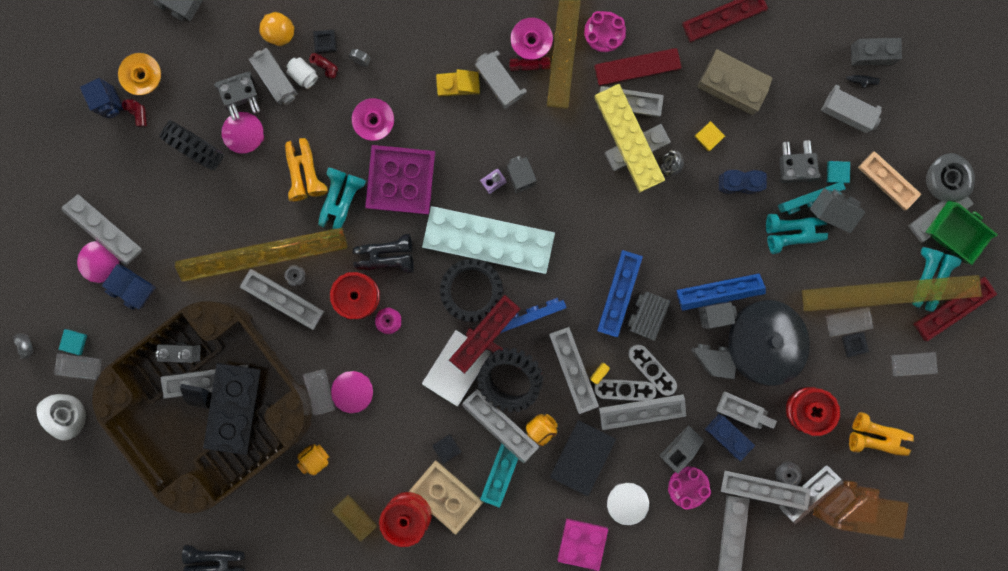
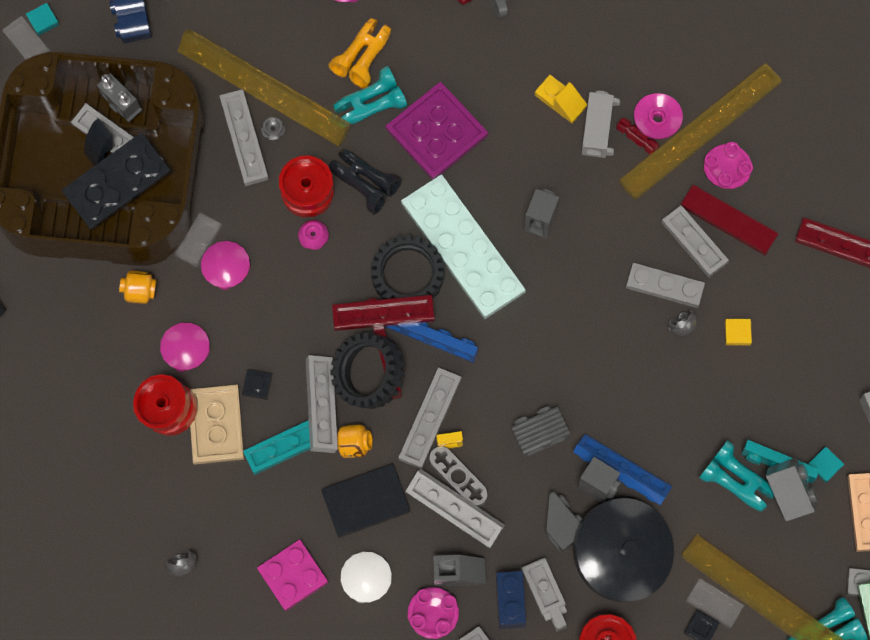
camera: 45 degrees right, 15 degrees down
clear yellow plate [332,495,377,542] -> none
dark pink dish [352,98,394,141] -> none
white tile [422,330,492,407] -> none
lavender piece [480,169,507,194] -> none
light yellow piece [594,84,665,193] -> none
blue plate [597,250,643,338] -> none
light grey beam [628,345,677,396] -> none
dark tan slope [697,49,772,116] -> none
dark blue brick [719,170,767,194] -> none
dark grey piece [779,140,821,183] -> none
none -> dark pink dish [160,323,210,372]

